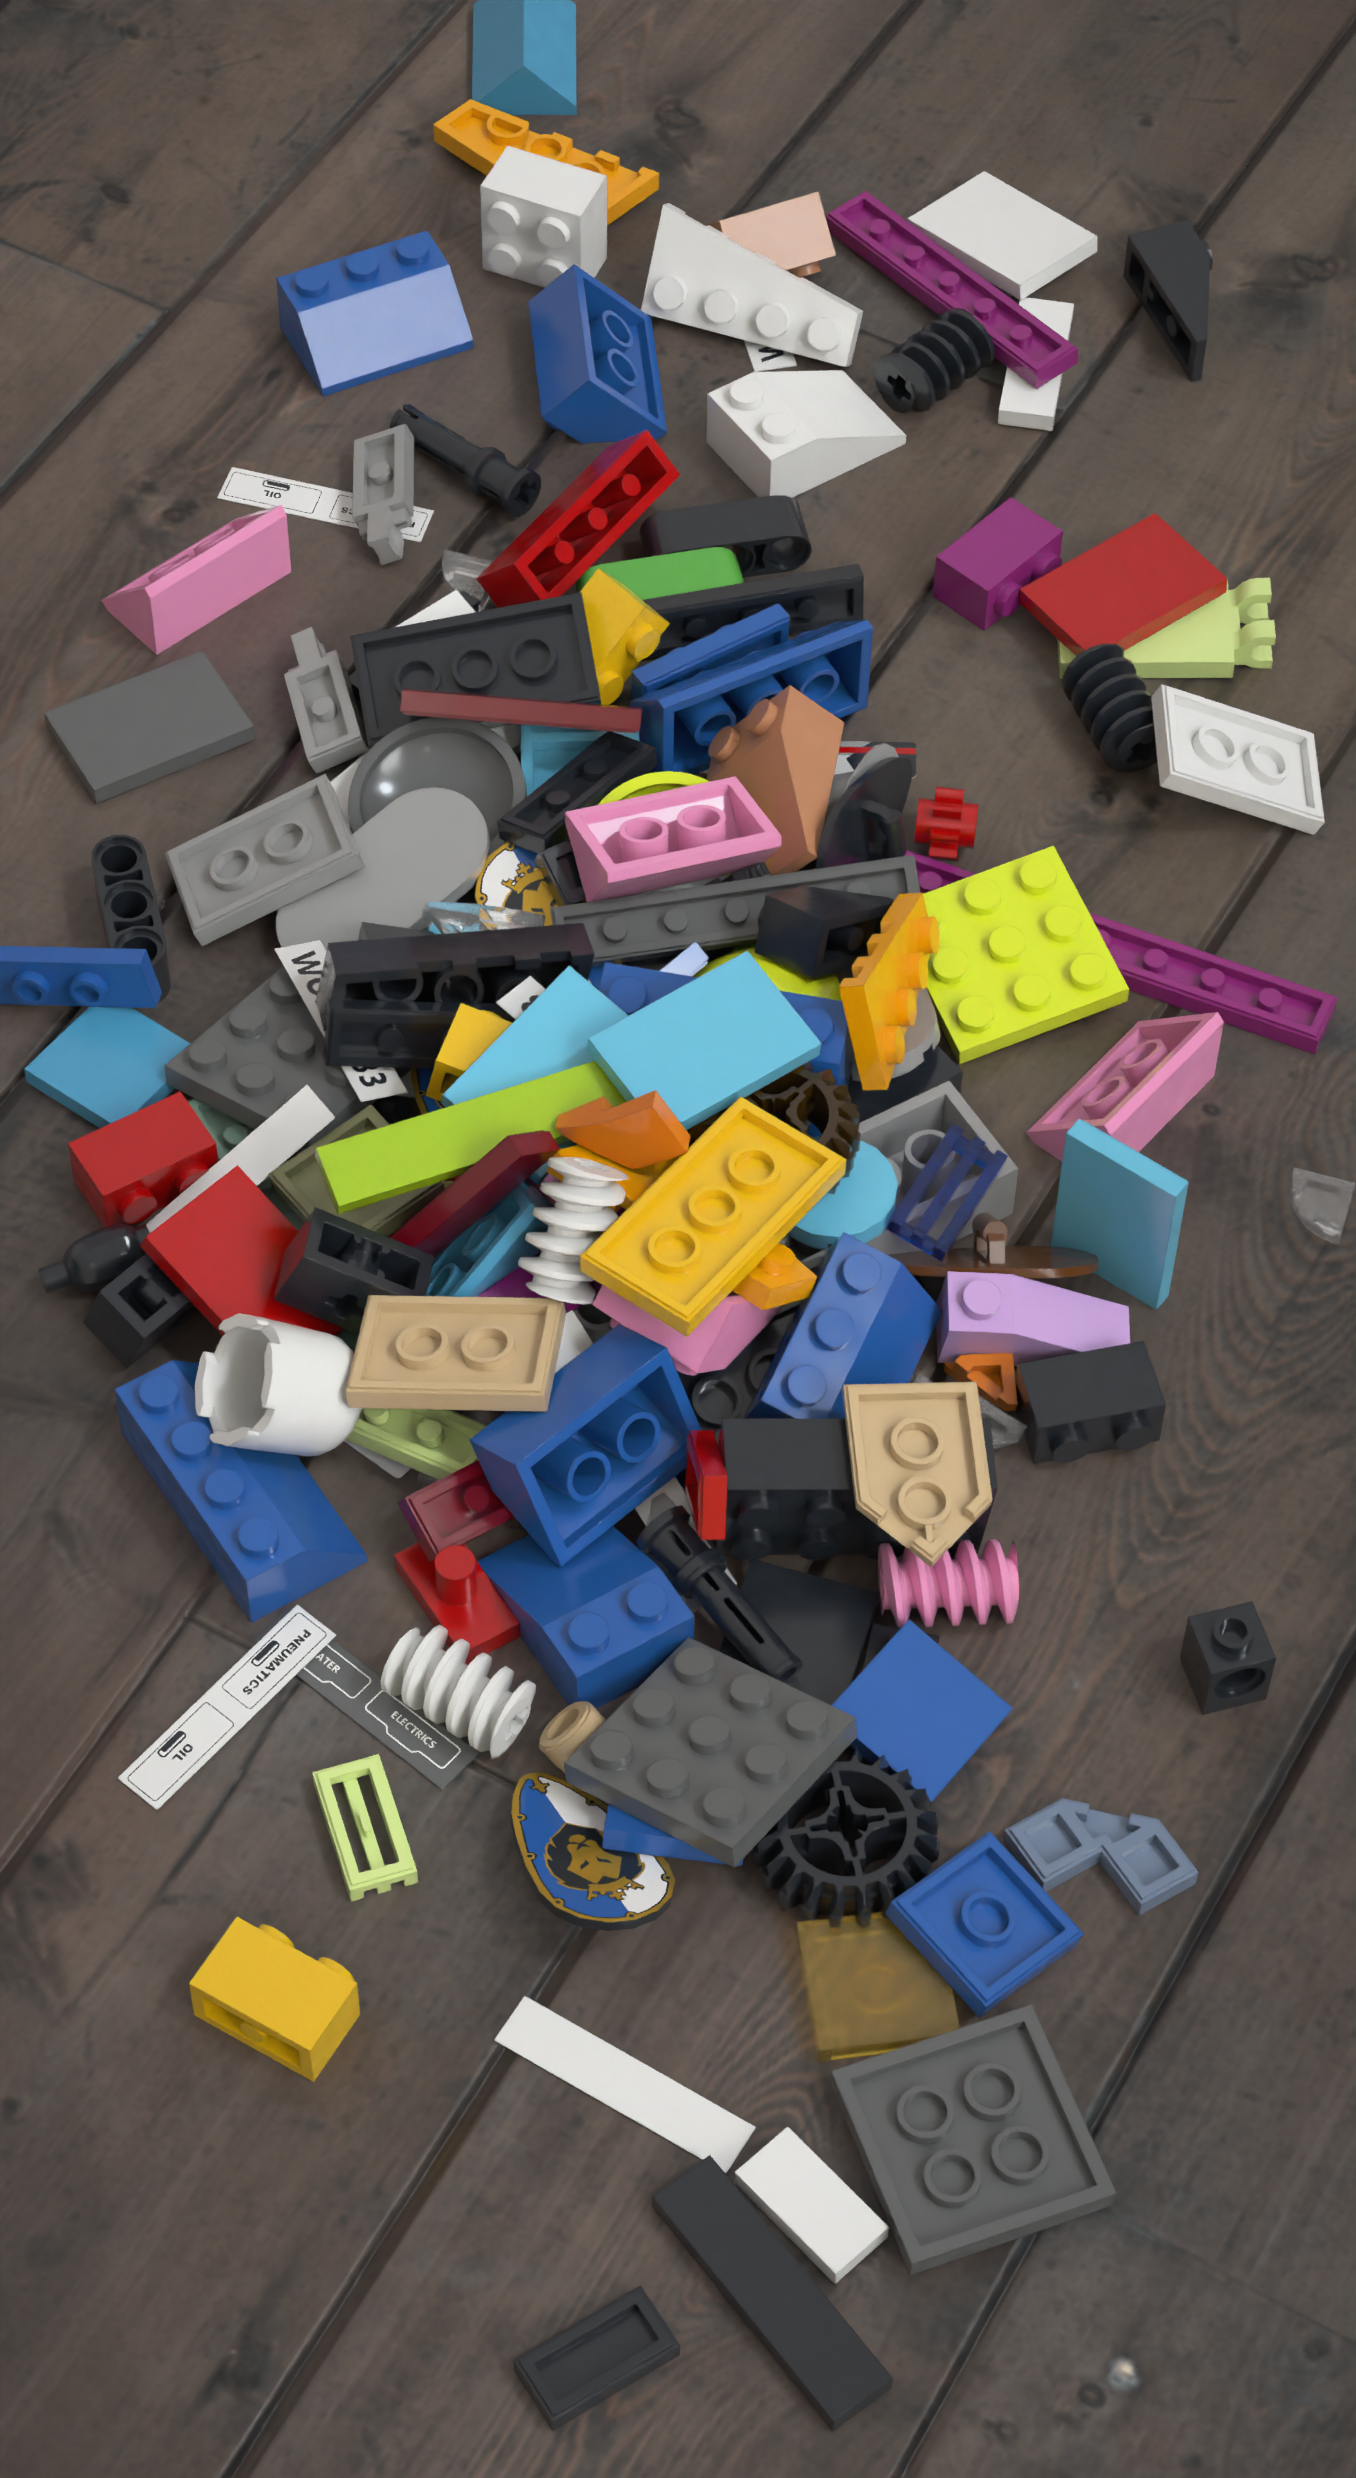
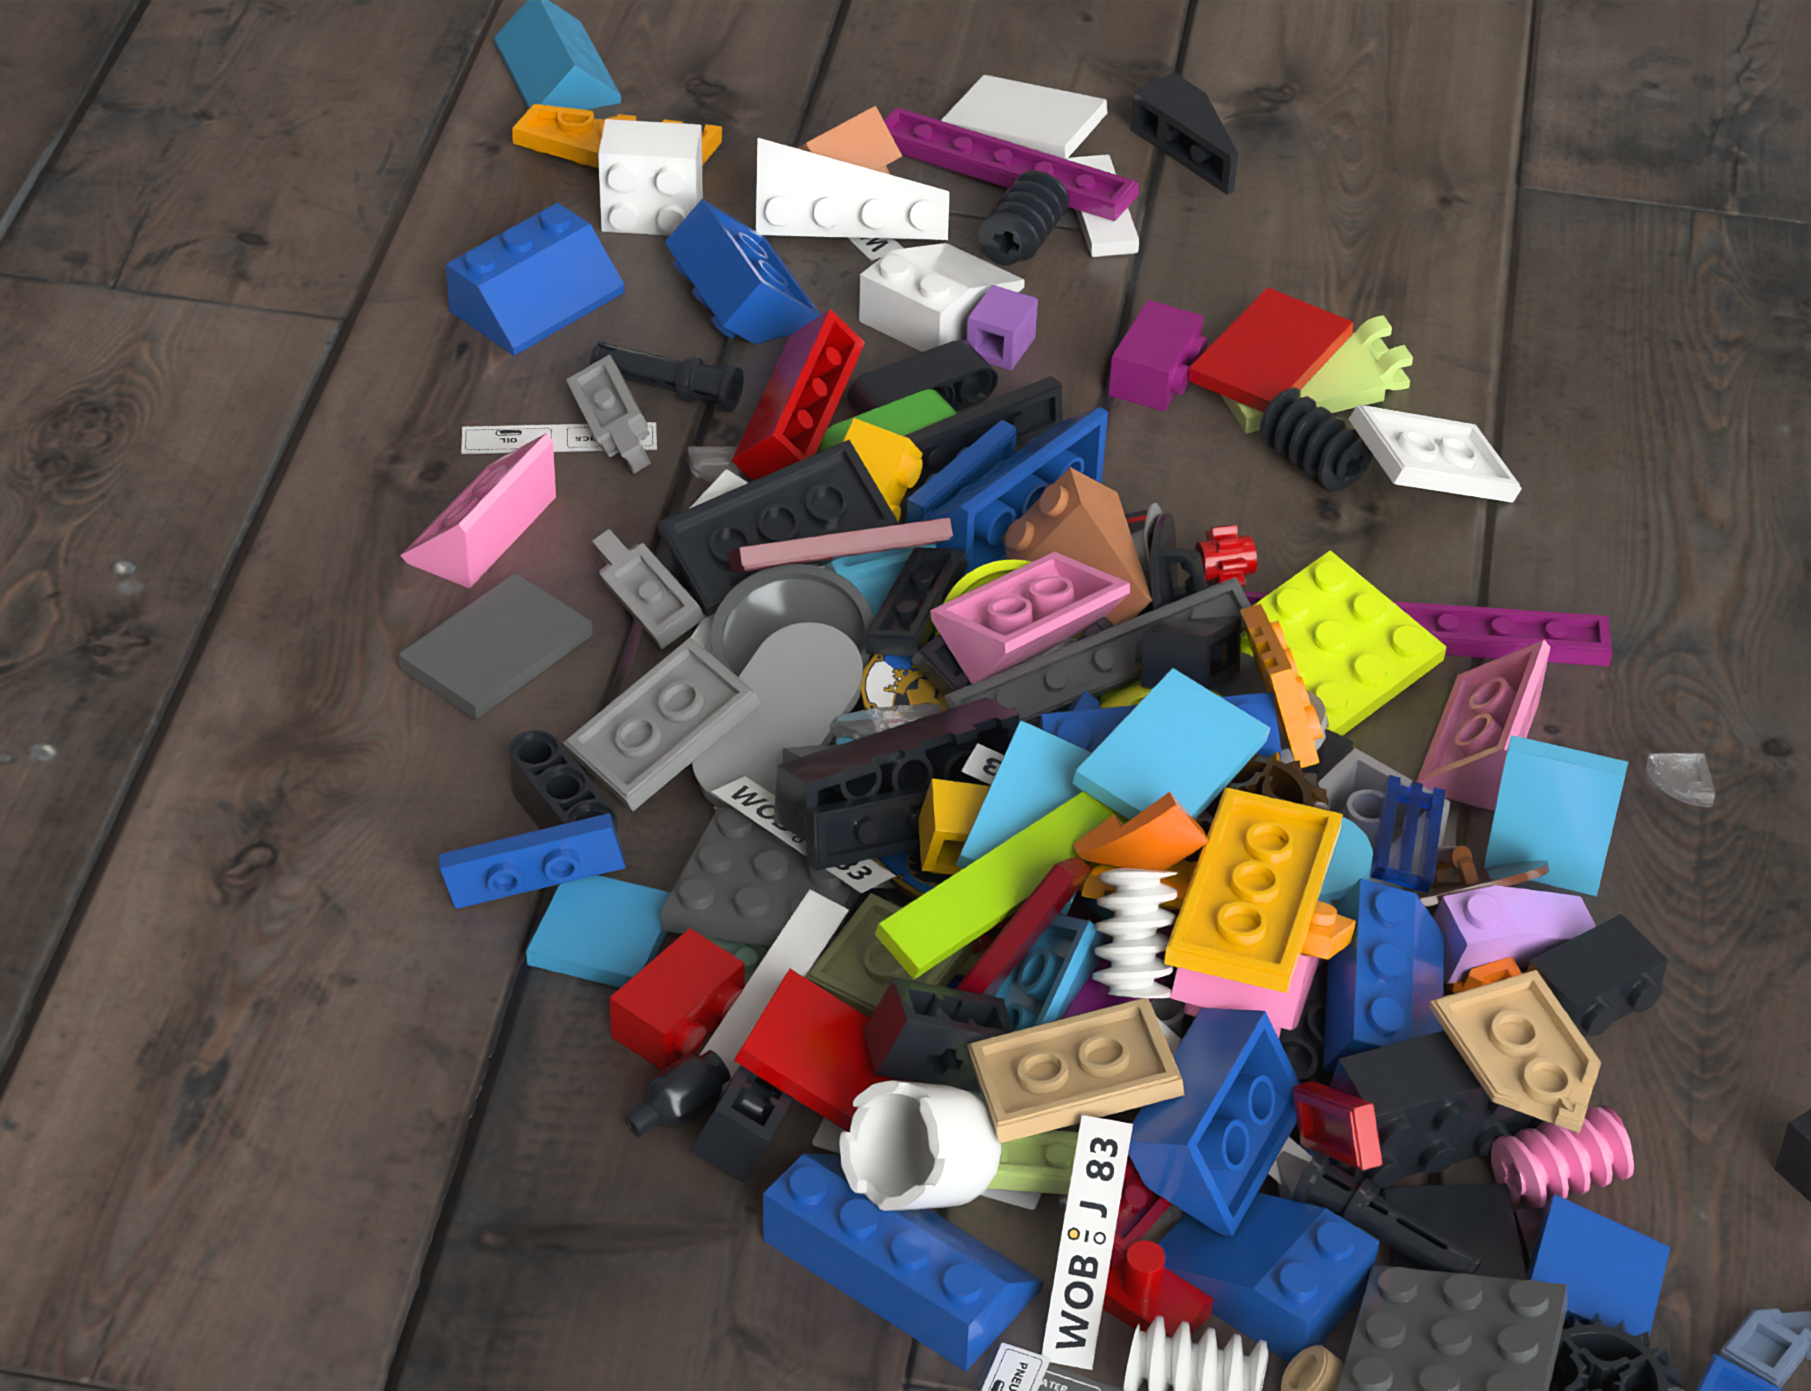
camera: 20 degrees left, 10 degrees down
none -> medium lavender brick [967,285,1038,371]
none -> white sticker [1042,1115,1133,1370]

